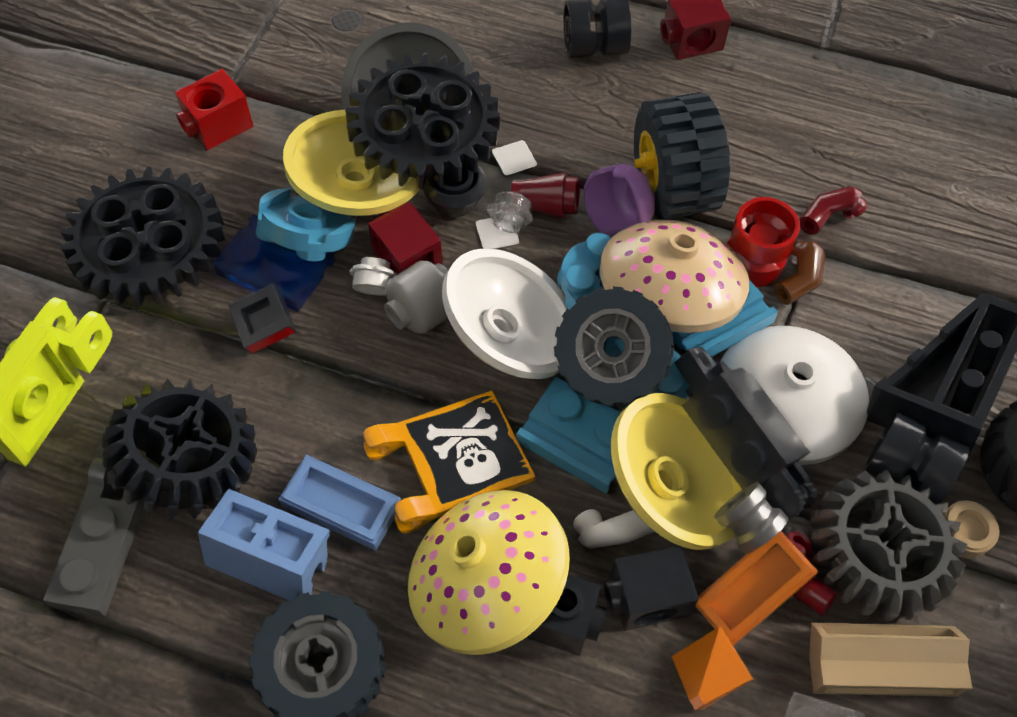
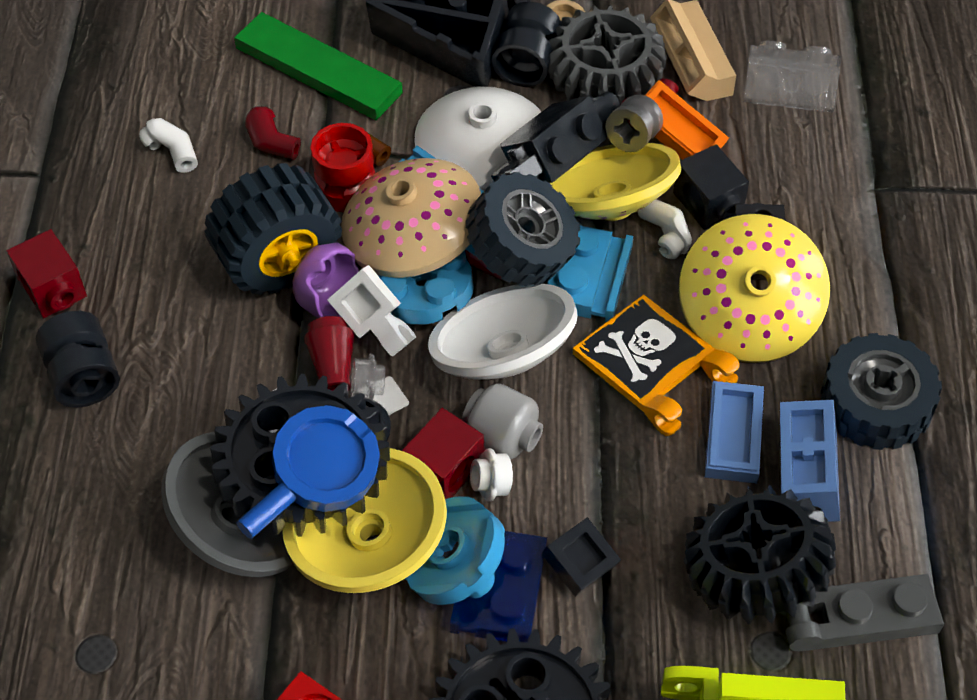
camera: 105 degrees left, 5 degrees down
orange slope [671,626,753,710] -> none
none -> white arm [139,118,198,173]
none -> green tile [234,12,403,121]
none -> blue piece [236,405,380,539]
none -> white plate [327,265,416,356]

